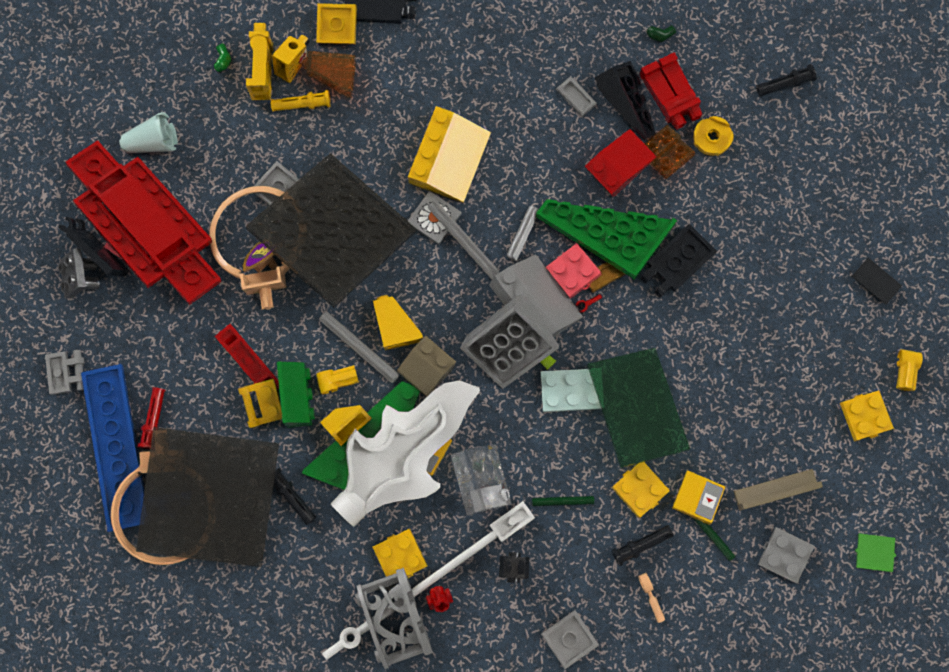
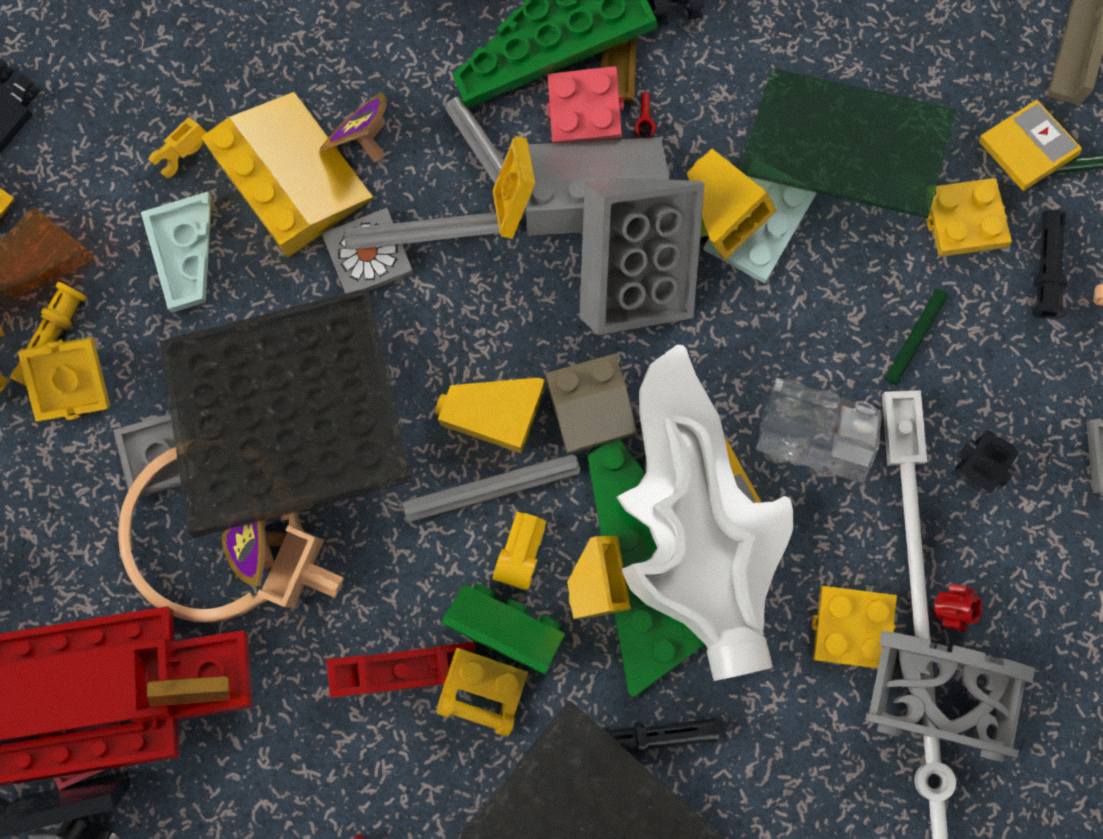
camera: 55 degrees left, 0 degrees up
none -> yellow plate [18,337,110,421]
none -> light aqua wing [141,191,212,313]
none -> pearl gold tile [147,676,230,706]
none -> yellow plate [148,117,207,178]
none -> shield [320,92,387,162]
none -> yellow tile [493,136,536,239]
none -> yellow slope [687,149,777,261]

